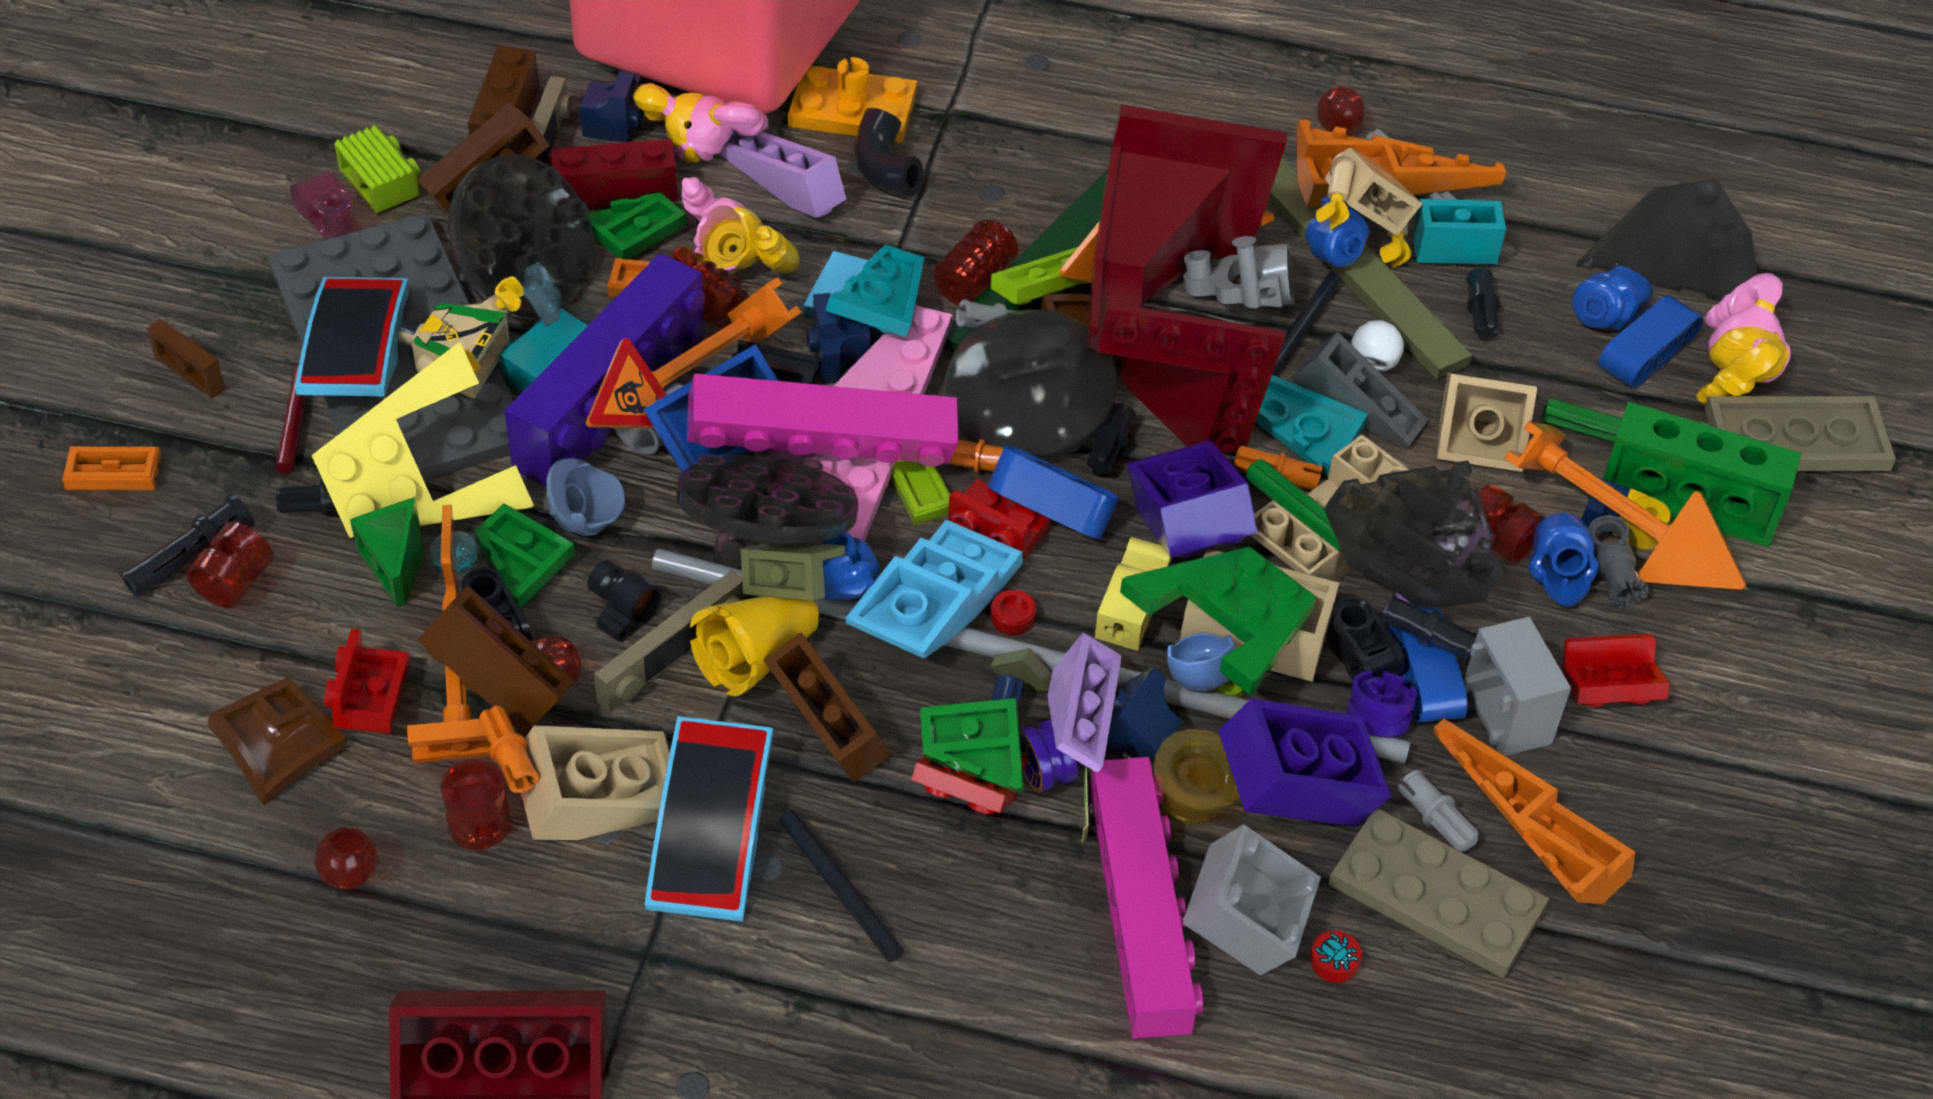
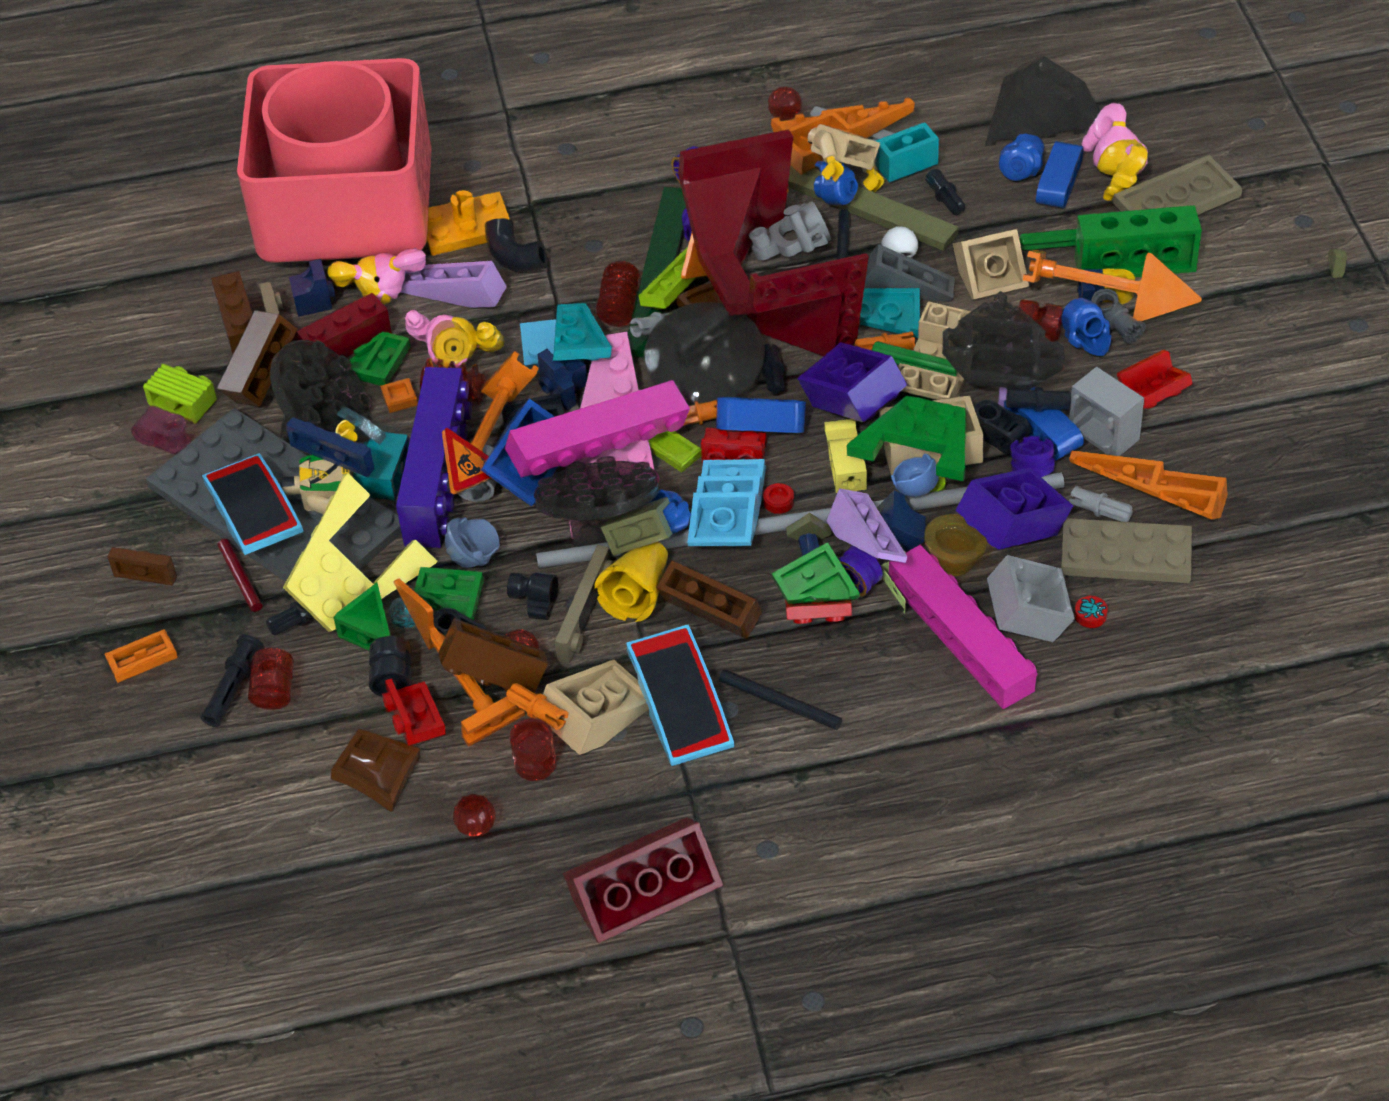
camera: 20 degrees left, 0 degrees up
none -> dark blue plate [286,417,375,478]
none -> black wheel [369,636,412,697]

